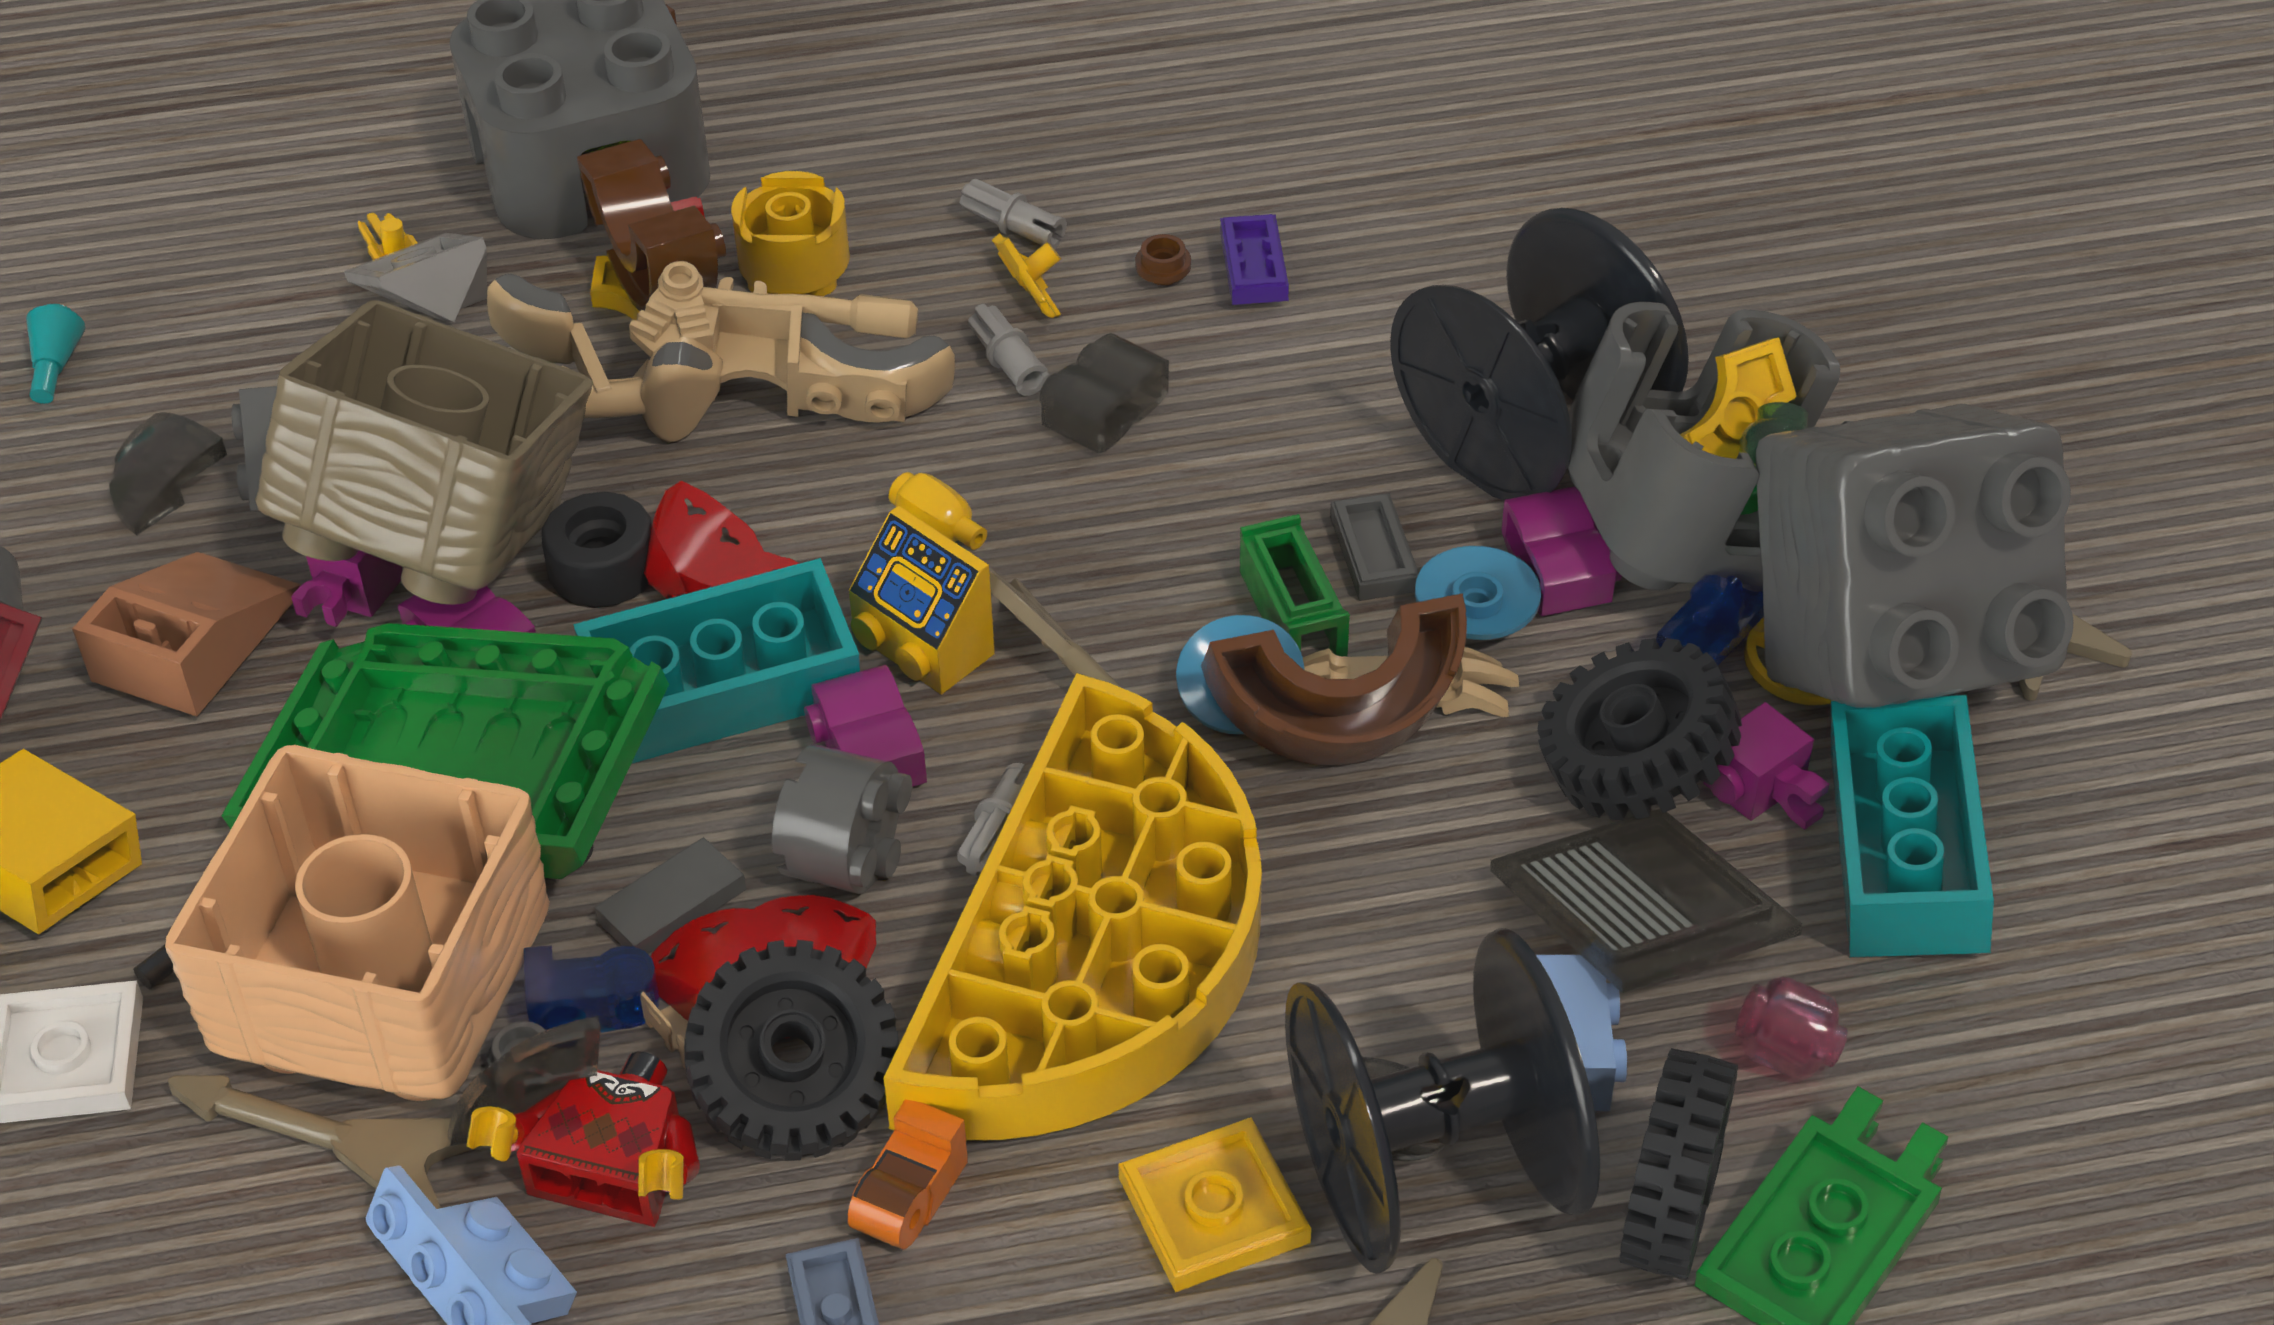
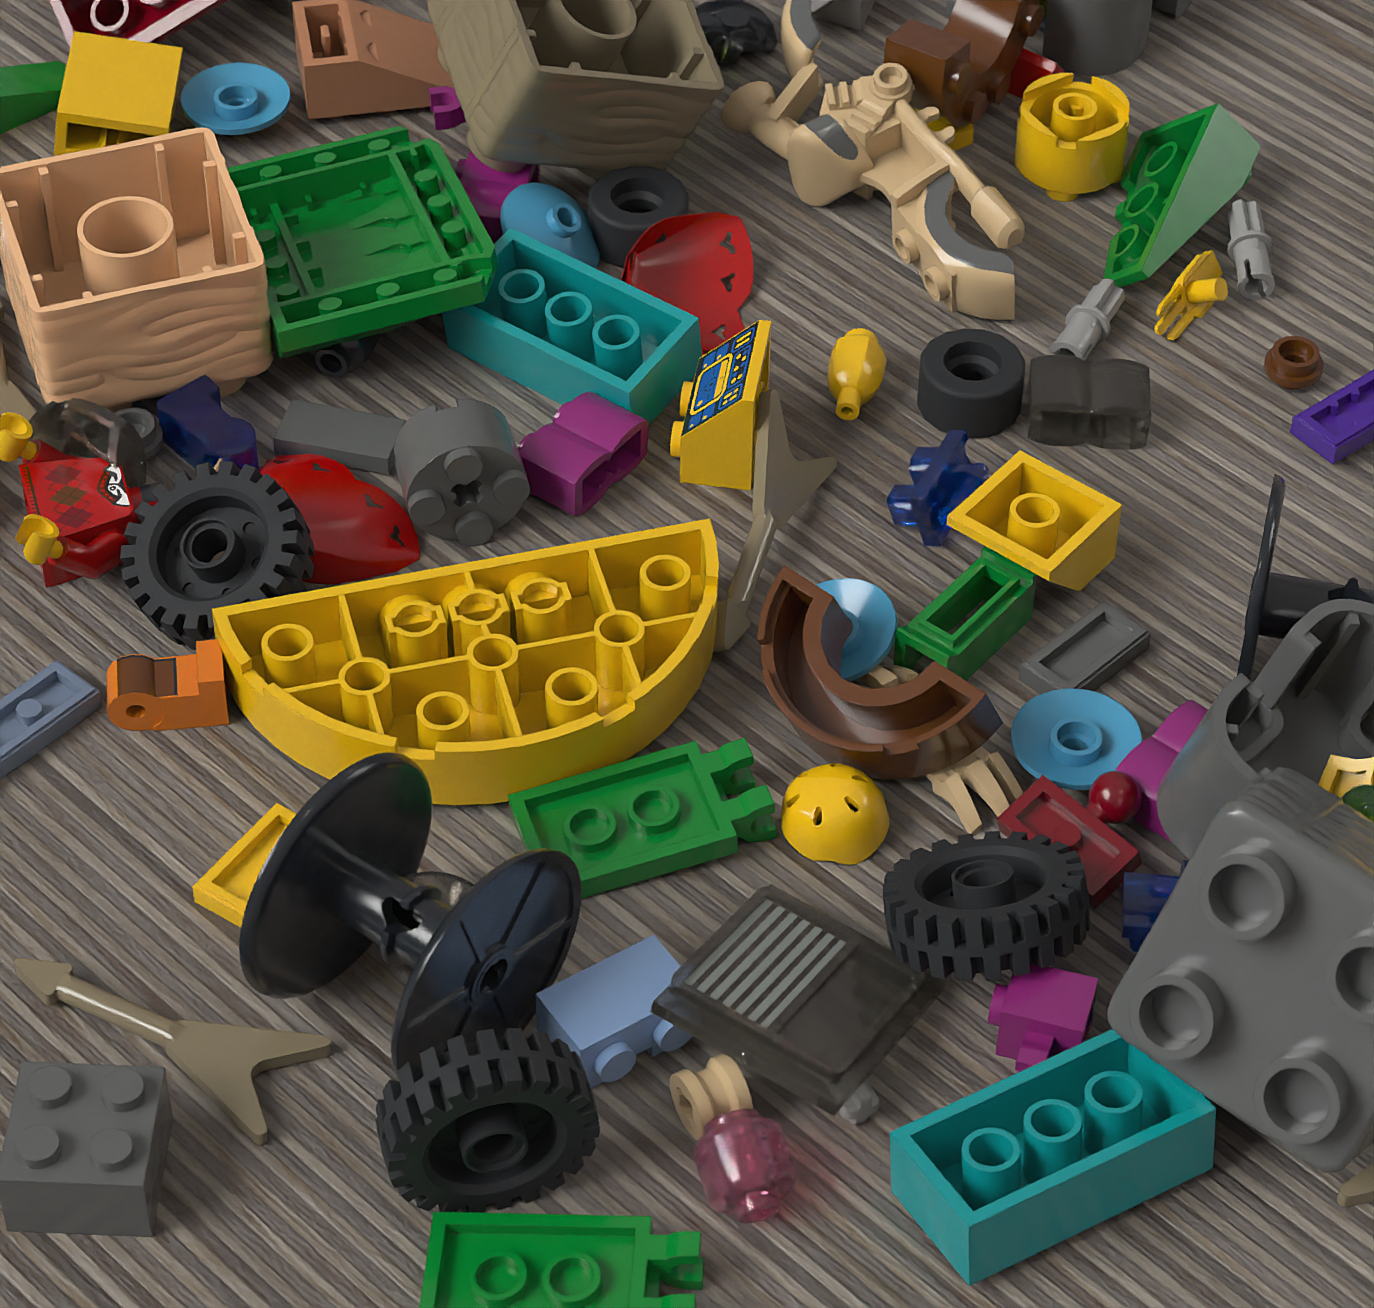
camera: 55 degrees right, 0 degrees up
none -> dark azure dish [181,63,291,135]
none -> dark azure dish [500,183,600,268]
none -> green tile [508,738,777,899]
none -> tan wheel [670,1053,753,1141]
none -> yellow helmet [781,763,890,865]
none -> clear blue hips [887,430,991,546]
none -> black tyre [917,328,1025,438]
none -> yellow slope [947,450,1122,592]
none -> dark red plate [997,771,1142,909]
none -> green wedge [1103,103,1261,288]

